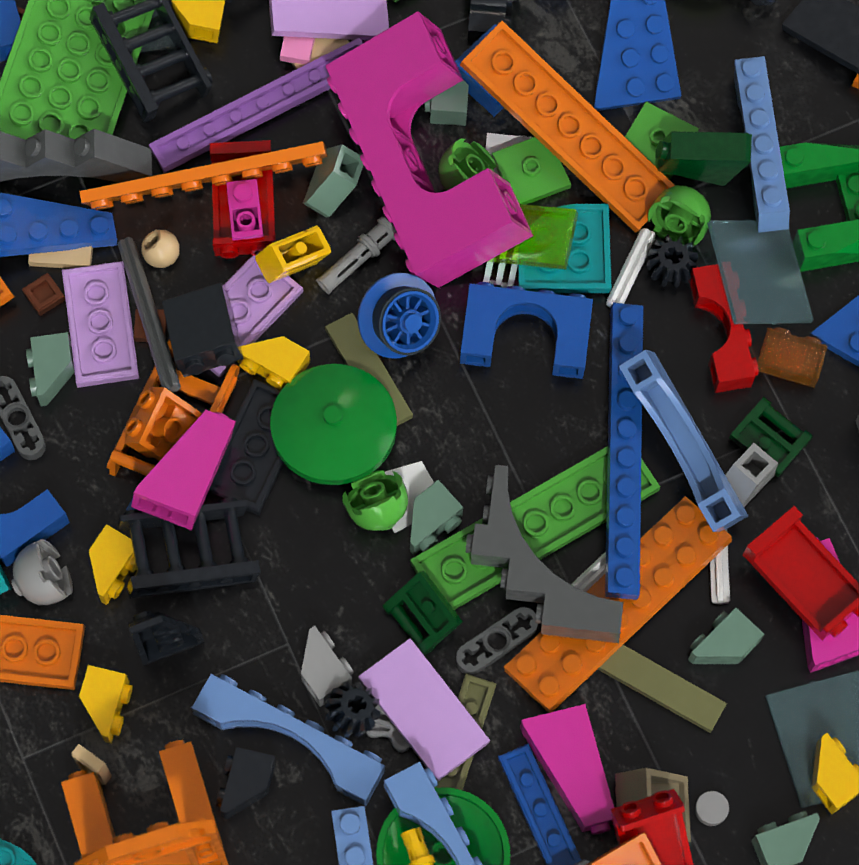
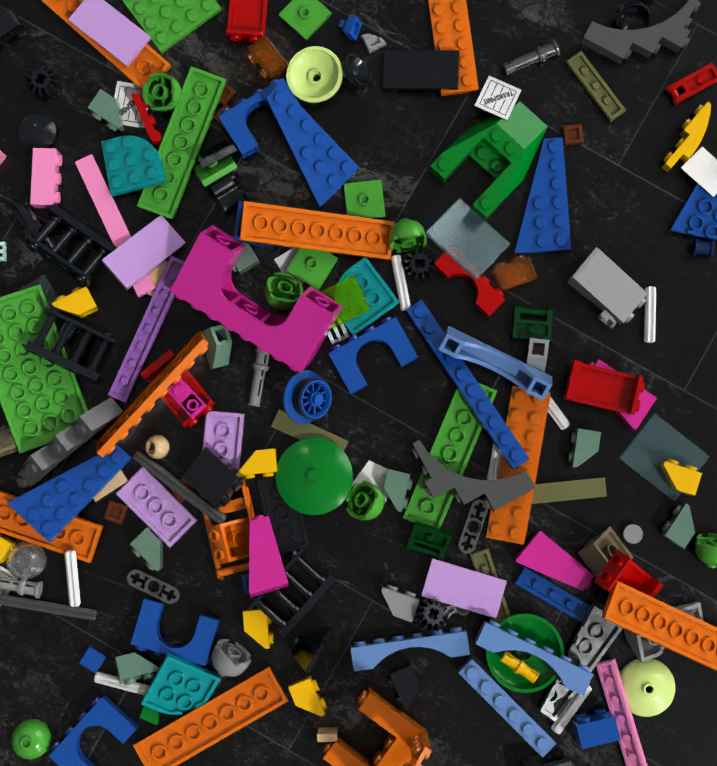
camera: 30 degrees left, 15 degrees up
yellow brick [255,225,331,284] -> none
dark green slope [655,131,752,186] -> none
medium blue arch [734,56,790,233] -> none

